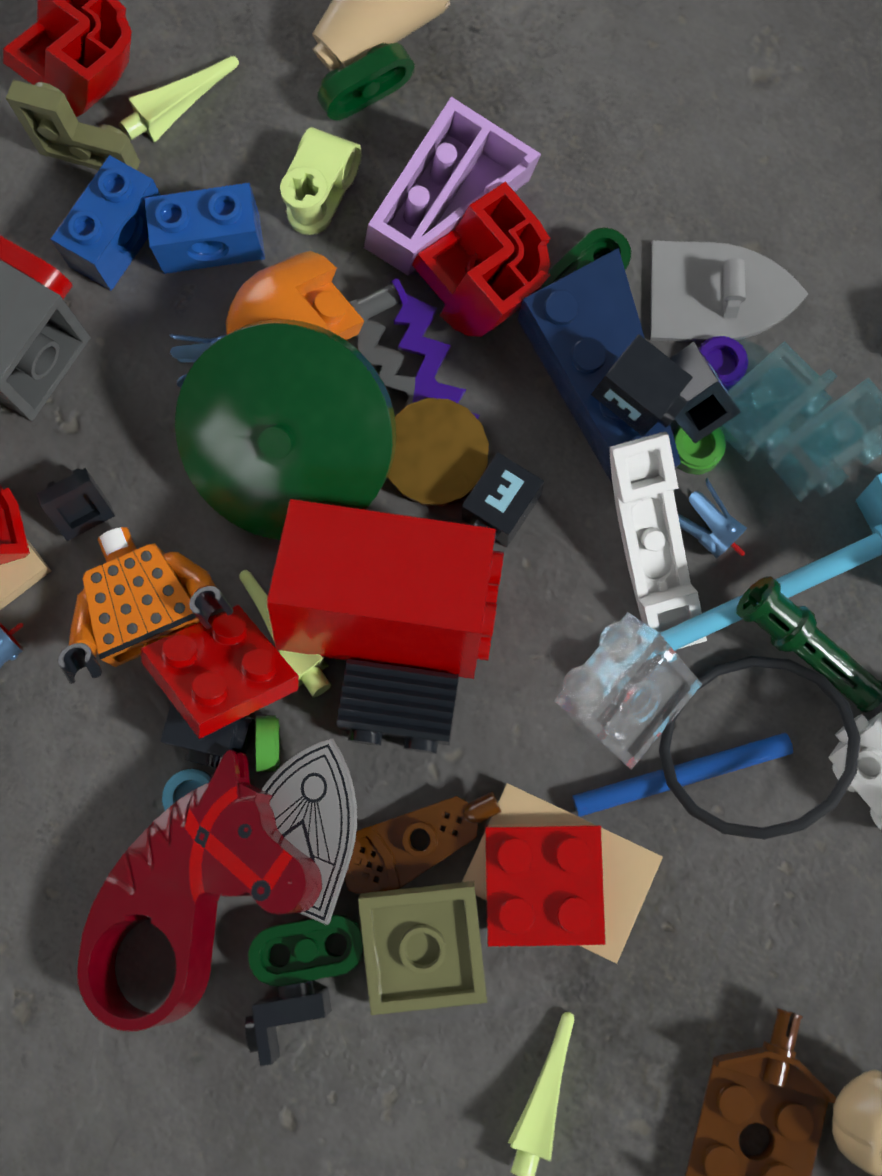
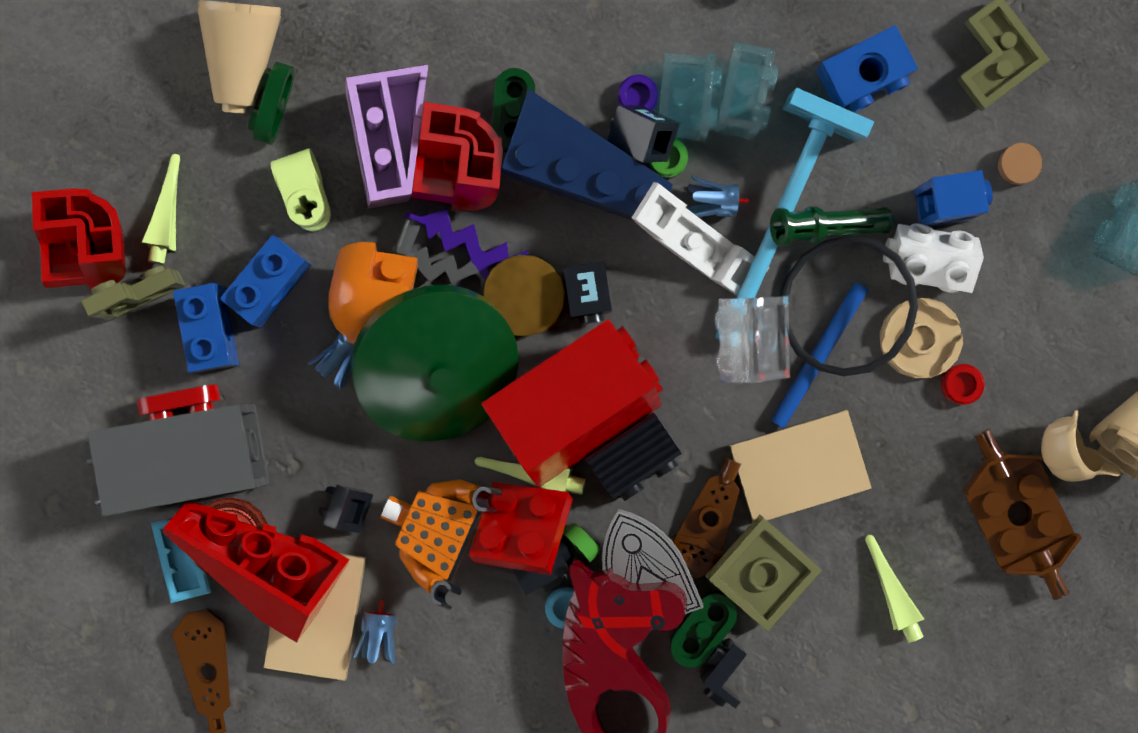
camera: 50 degrees left, 10 degrees up
red plate [485,825,606,947] -> none
black brick [591,334,693,436] -> none
light grey shield [650,240,808,342] -> none
none -> tan tile [880,298,963,378]
none -> red tile [940,364,985,405]

